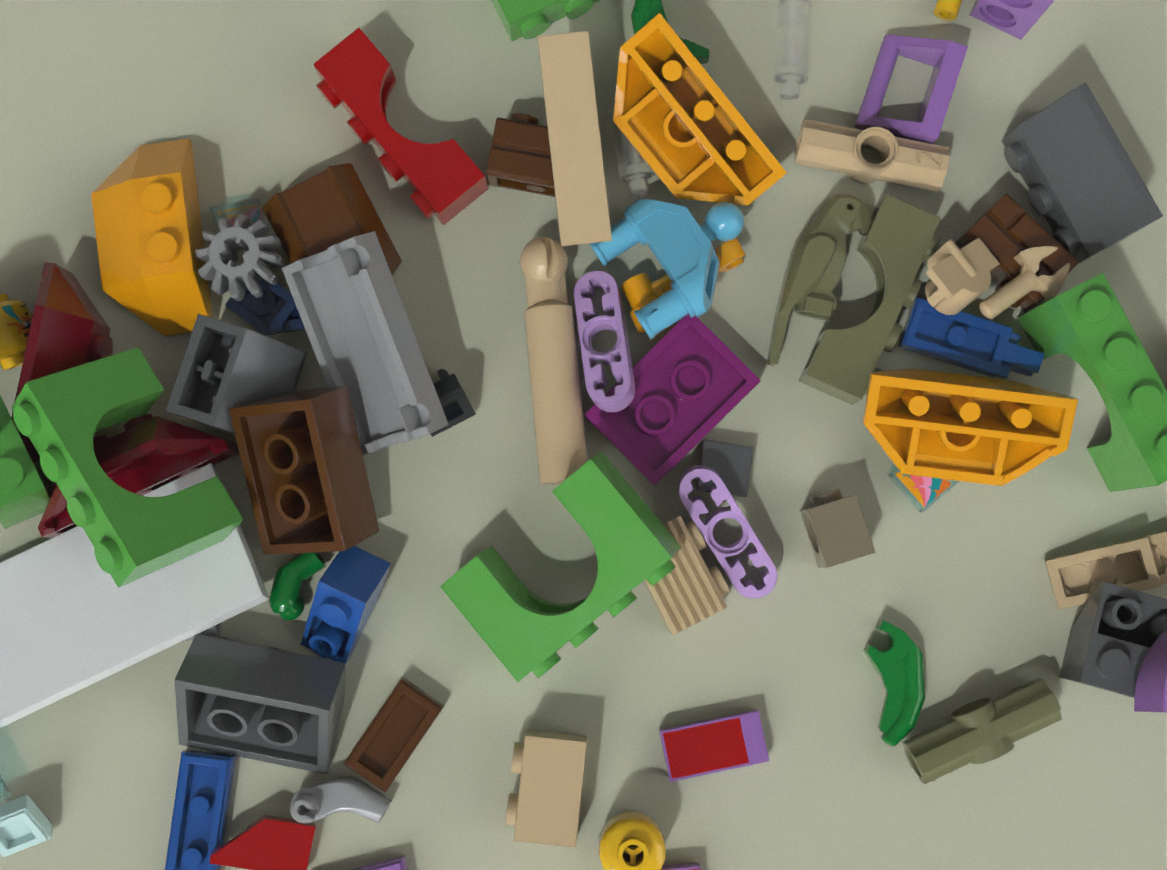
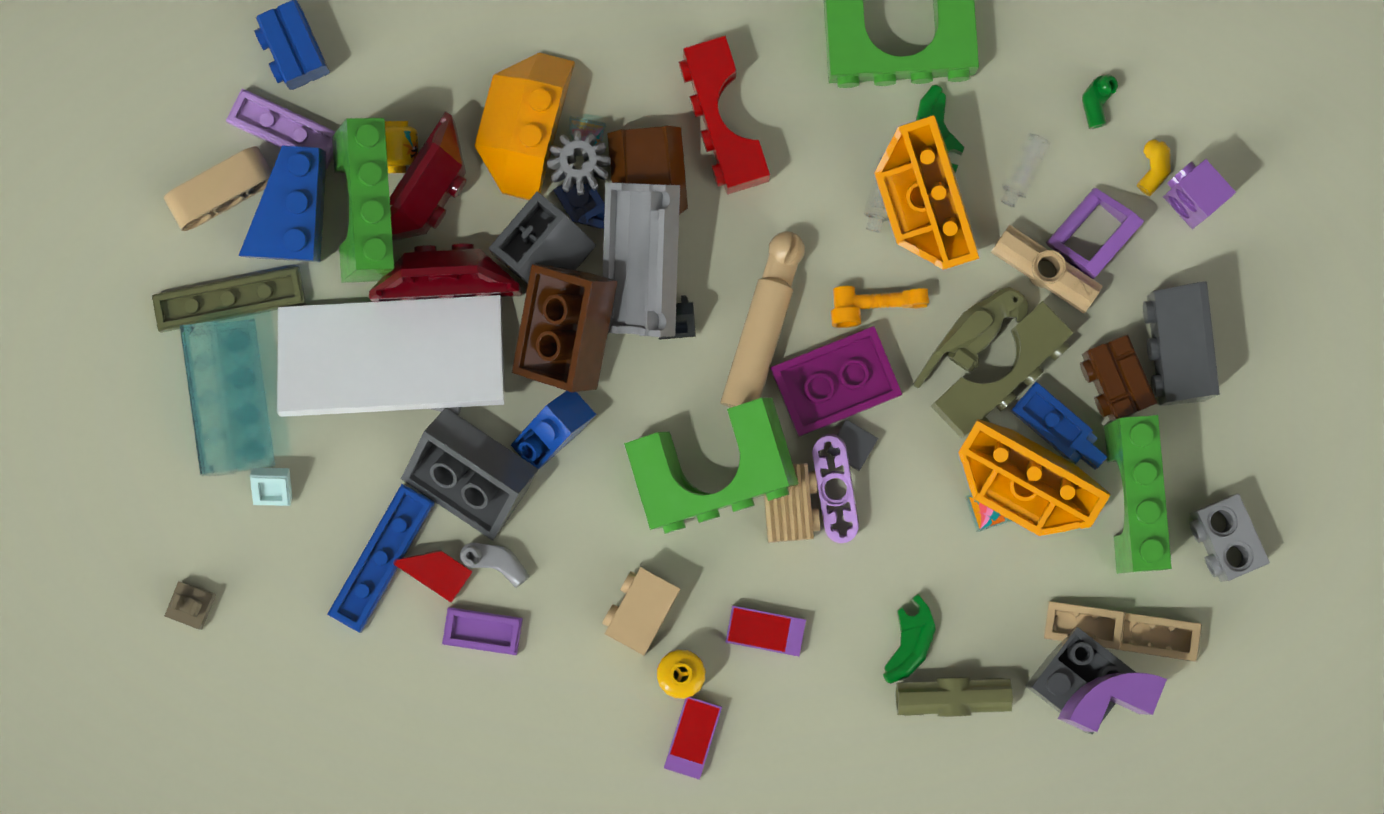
camera: 25 degrees right, 0 degrees up
bright green arch [11,347,244,588] -> none
green arm [268,552,326,621] -> none
reddish brown tile [344,678,444,793] -> none
reddish brown brick [486,113,555,197] -> none
tan slope [537,31,612,246] -> none
lavender beam [574,271,635,412] -> none
medium azure connector [589,199,744,339] -> none
dark tan brick [800,489,876,568] -> none
tan piece [925,237,1000,315] -> none
tan bar [979,246,1070,319] -> none

